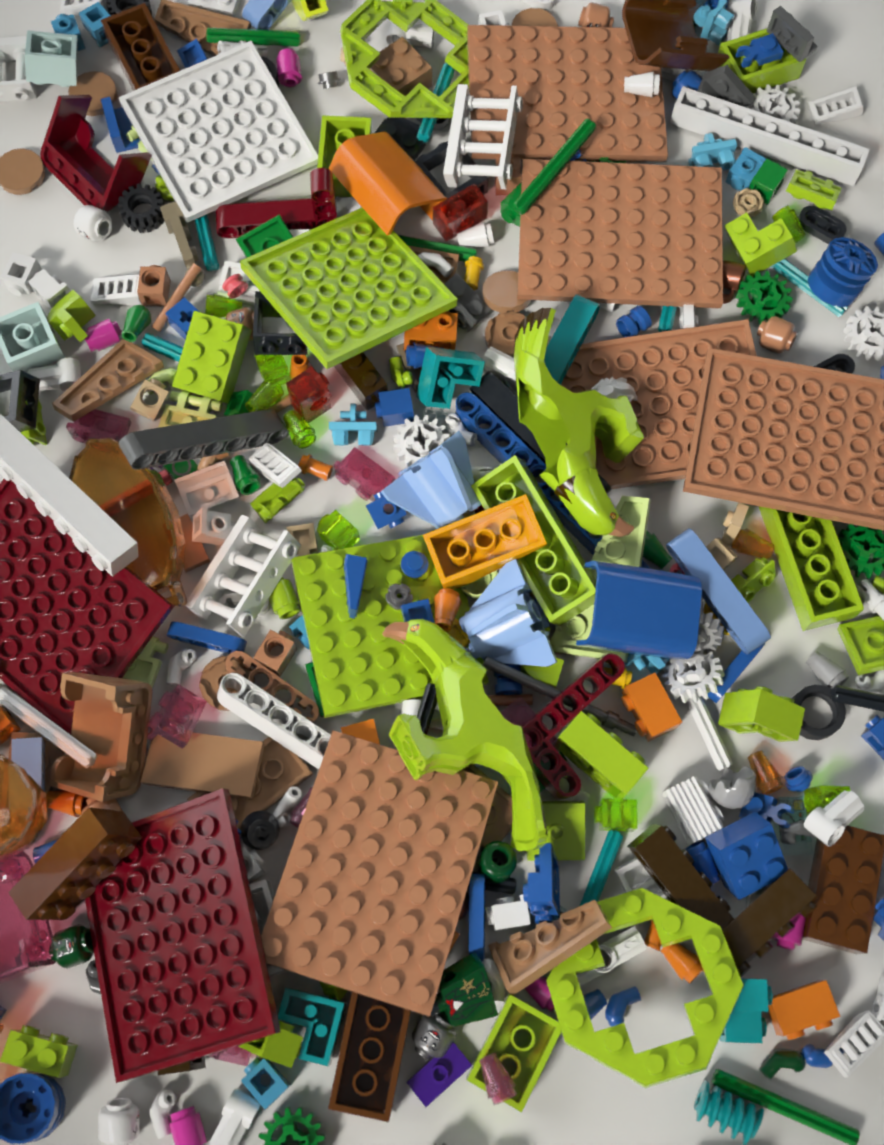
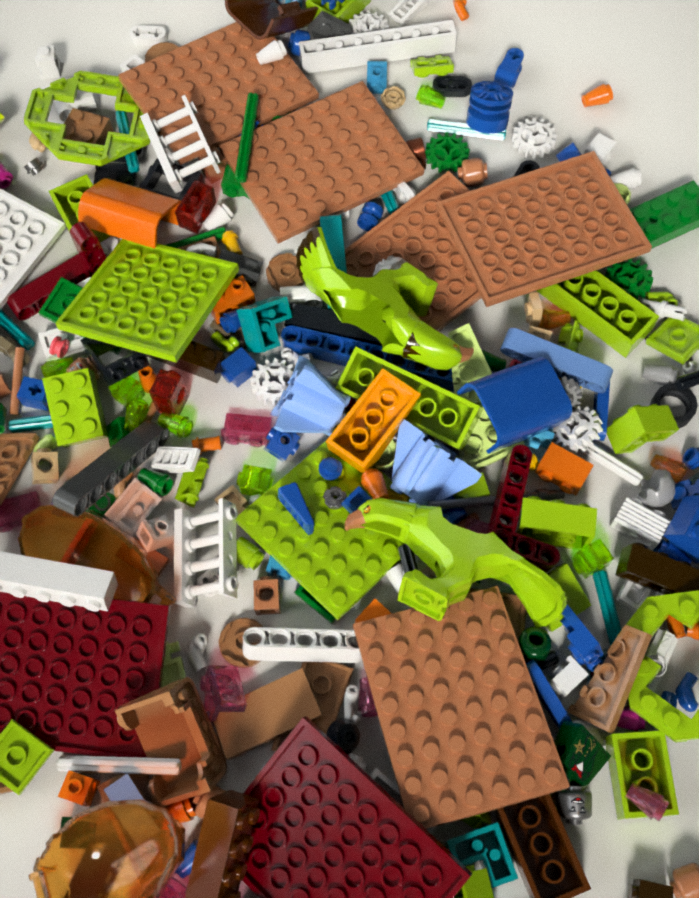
camera: 30 degrees left, 5 degrees down
yellowish green plate [158,391,223,428] -> none
blue beam [167,621,247,654] -> none
nougat beam [225,651,319,723] -> none
medium azure hips [329,403,378,446] -> none
dark purple plate [406,1042,472,1107] -> none
medium nougat tile [482,270,531,313] -> none
nougat head [578,2,614,28] -> none
medium azure hips [688,133,737,170] -> none
lime brick [724,212,797,277] -> none
green brick [749,158,788,205] -> none

